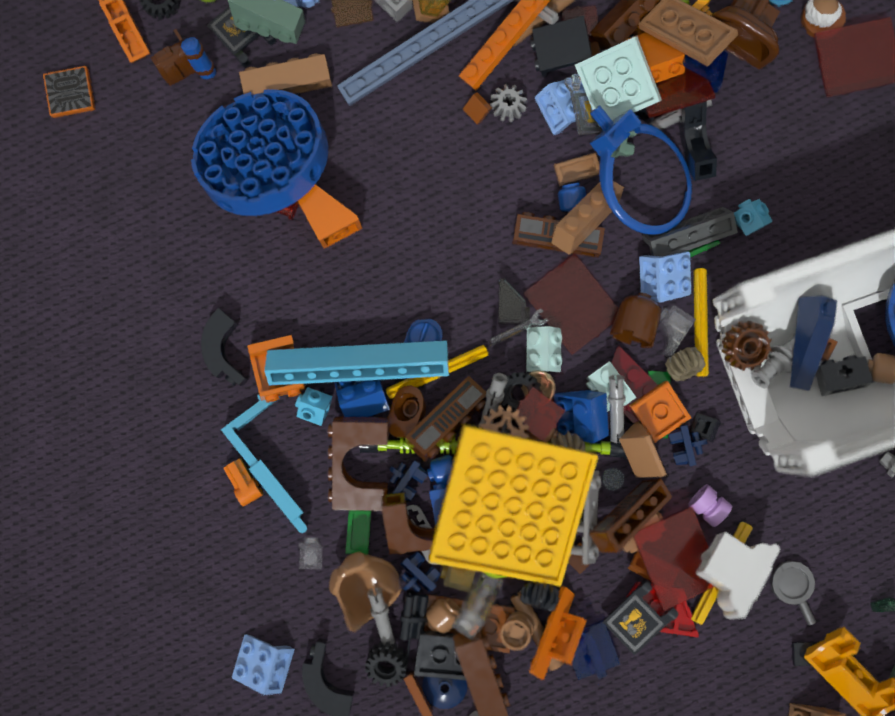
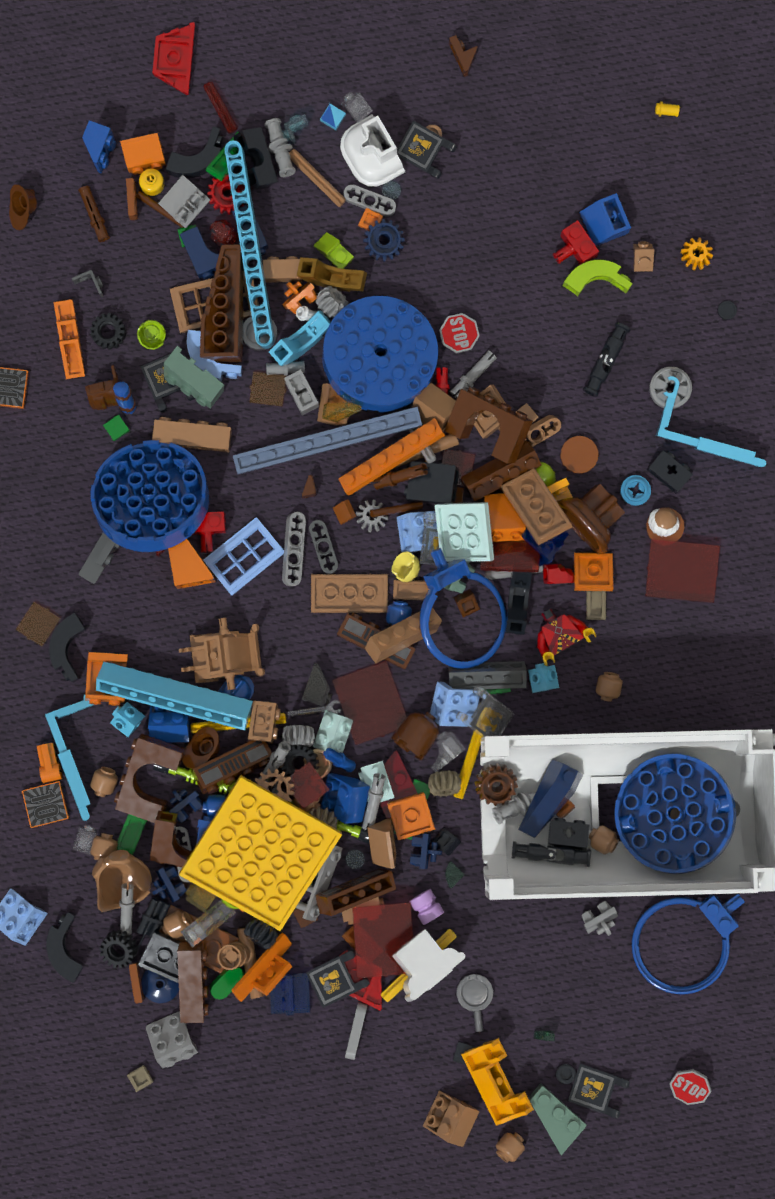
camera: 15 degrees right, 0 degrees up
none -> clear orange piece [16,602,61,647]
none -> tile [22,781,69,828]
none -> dark grey bracket [79,532,120,584]
none -> medium nougat head [90,767,118,797]
none -> medium nougat head [90,833,118,860]
none -> green tile [103,415,130,442]
none -> medium nougat piece [179,618,265,690]
none -> red brick [192,512,226,553]
none -> light blue piece [203,517,284,595]
none -> green tile [210,967,244,1000]
none -> medium nougat bracket [248,701,281,744]
none -> light grey beam [282,512,306,587]
none -> light grey gear [282,725,315,747]
none -> reddish brown slope [302,475,317,499]
none -> dark grey beam [309,520,338,574]
none -> medium nougat tile [311,574,388,613]
none -> blue axle [323,748,356,772]
none -> light grey beam [345,1002,367,1060]
none -> reddish brown bar [370,501,423,518]
none -> reddish brown pin [373,463,428,490]
none -> light yellow hair [391,551,421,582]
none -> tile [445,861,465,889]
none -> reddish brown slope [453,589,480,618]
none -> clear flag [456,686,515,737]
none -> black piece [511,841,591,867]
none -> torso [537,609,597,666]
none -> red rock [543,564,574,584]
none -> orange tile [574,553,613,591]
none -> dark tan tile [586,591,606,620]
none -> medium nougat head [596,672,623,701]

